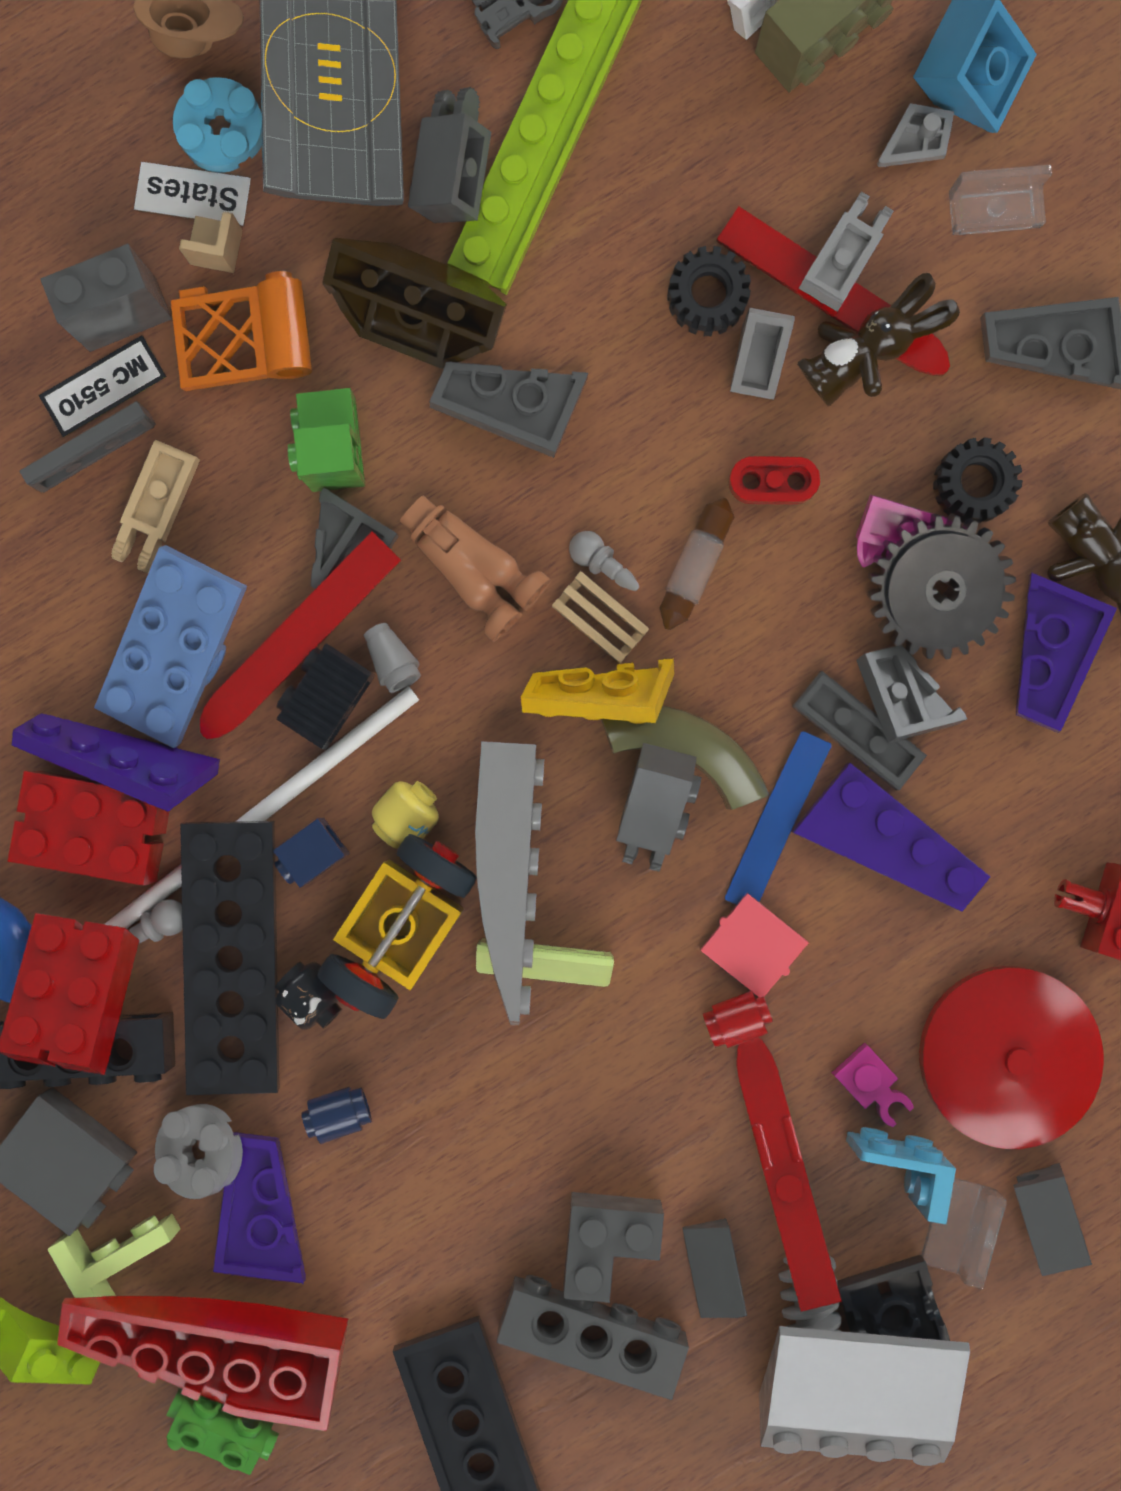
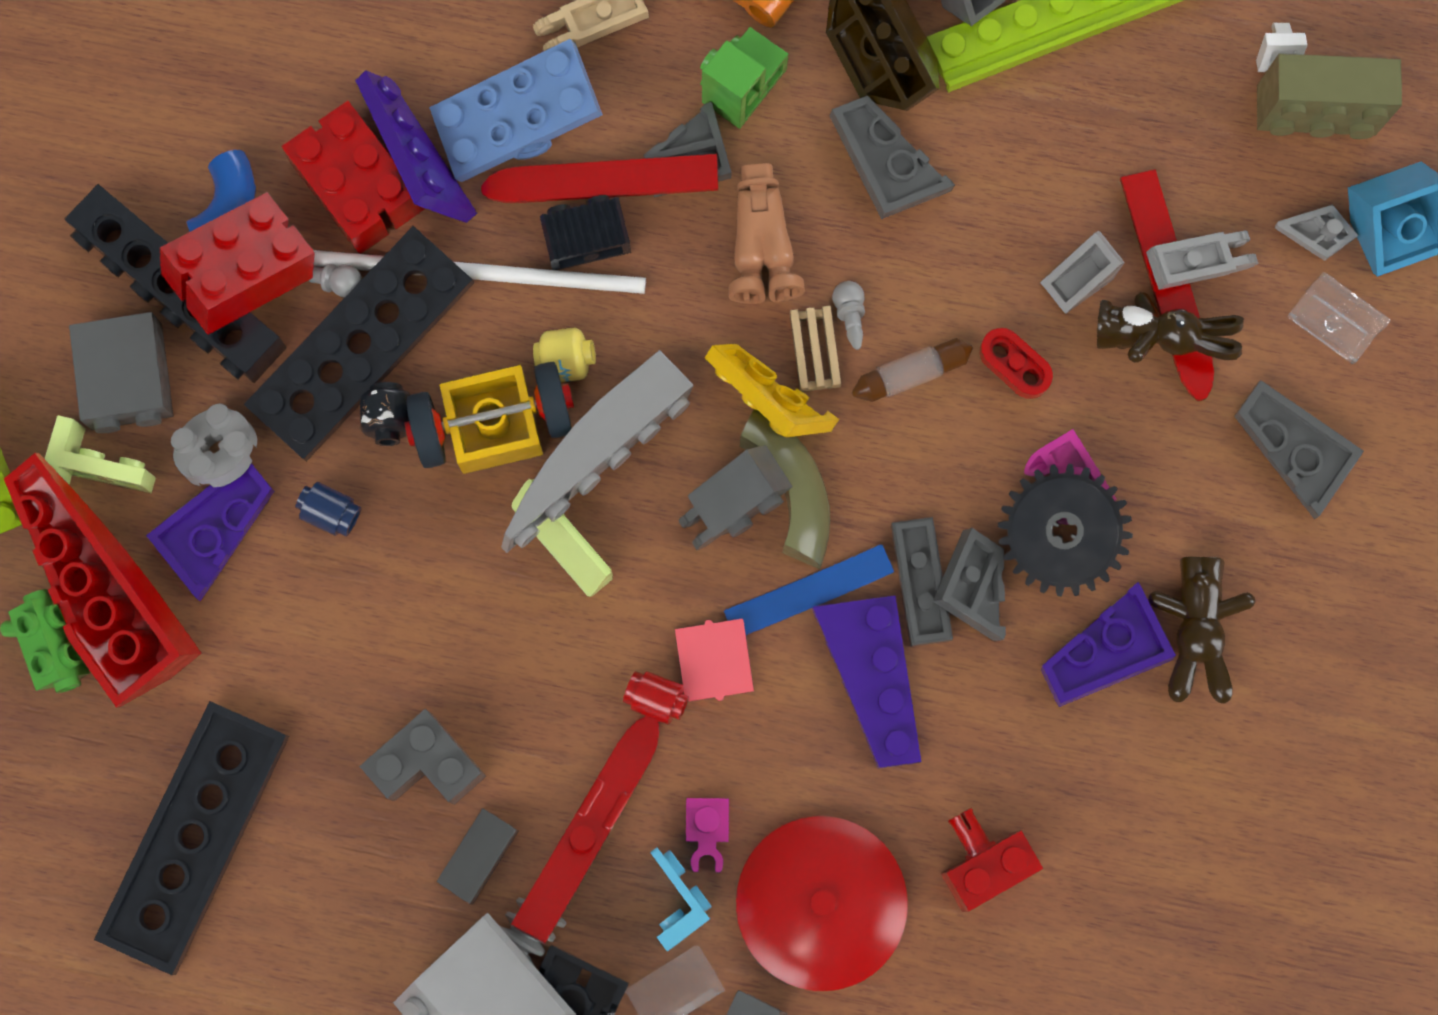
camera: 40 degrees right, 10 degrees down
dark blue brick [273,817,350,888] -> none
light grey cone [364,623,421,693] -> none
dark grey brick [497,1275,689,1400] -> none
black tyre [667,246,751,336] -> none
black tyre [933,437,1023,524] -> none

